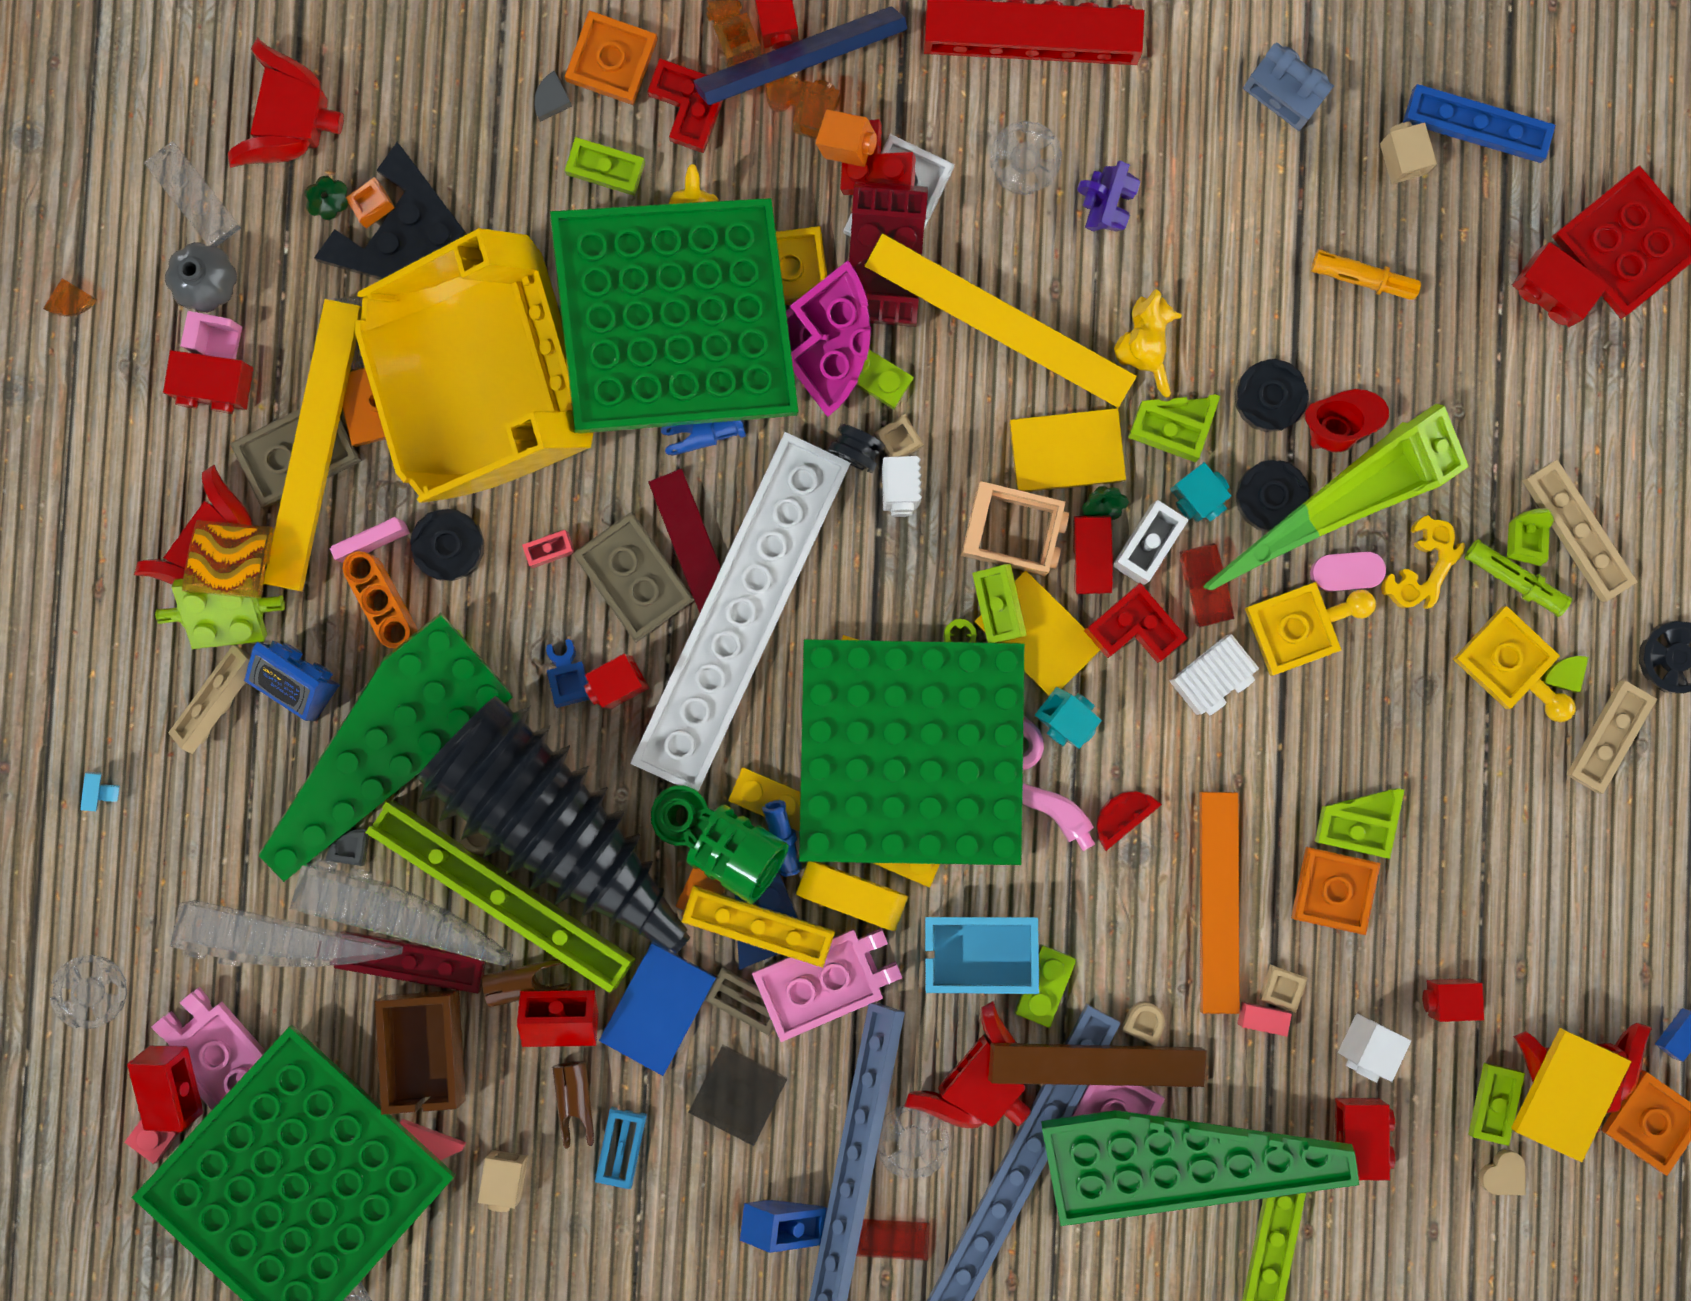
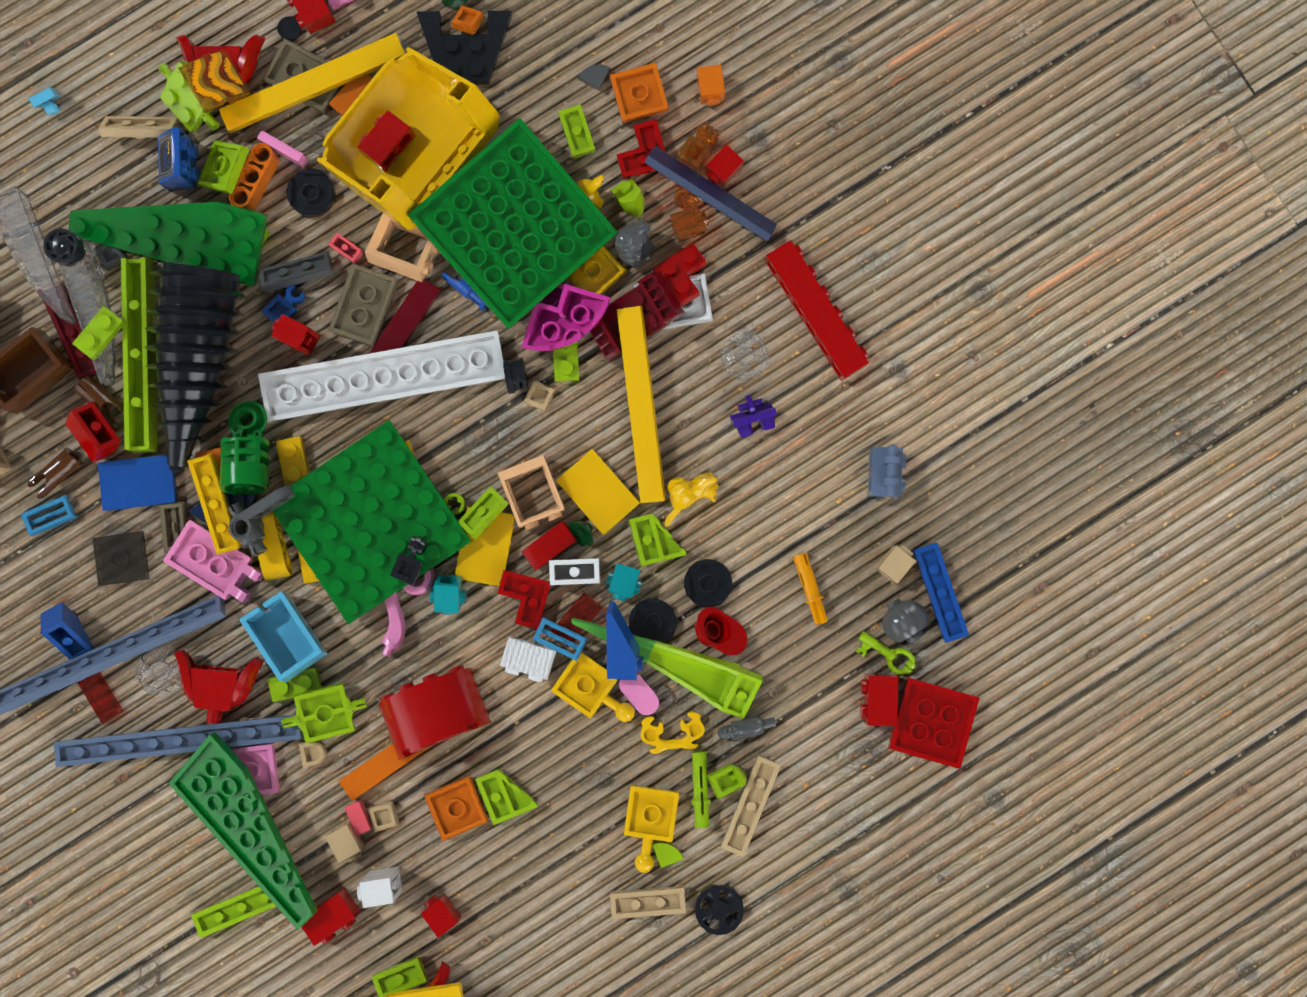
camera: 55 degrees right, 0 degrees up
blue pin [762,800,803,877] -> none
orange brick [815,109,877,167] -> none
white brick [882,456,922,517] -> none
reddish brown tile [988,1043,1207,1087] -> none
red tile [1096,791,1162,851] -> none
none -> black wheel [43,228,86,267]
none -> lime plate [72,305,126,360]
none -> lime tile [197,140,250,194]
none -> dark grey piece [228,485,295,557]
none -> dark grey tile [259,251,334,293]
none -> black piece [277,16,302,41]
none -> lime plate [281,683,367,744]
none -> tan brick [325,821,366,863]
none -> red brick [357,110,416,172]
none -> light nougat window [365,214,439,282]
none -> red cylinder [379,665,491,760]
none -> black plate [390,536,428,585]
none -> dark azure tile [532,617,588,661]
none -> blue slope [606,601,644,681]
none -> lime plate [611,178,645,218]
none -> dark grey hair [614,218,655,267]
none -> dark grey piece [718,716,776,741]
none -> lime piece [856,631,917,675]
none -> dark grey plant [882,598,928,644]

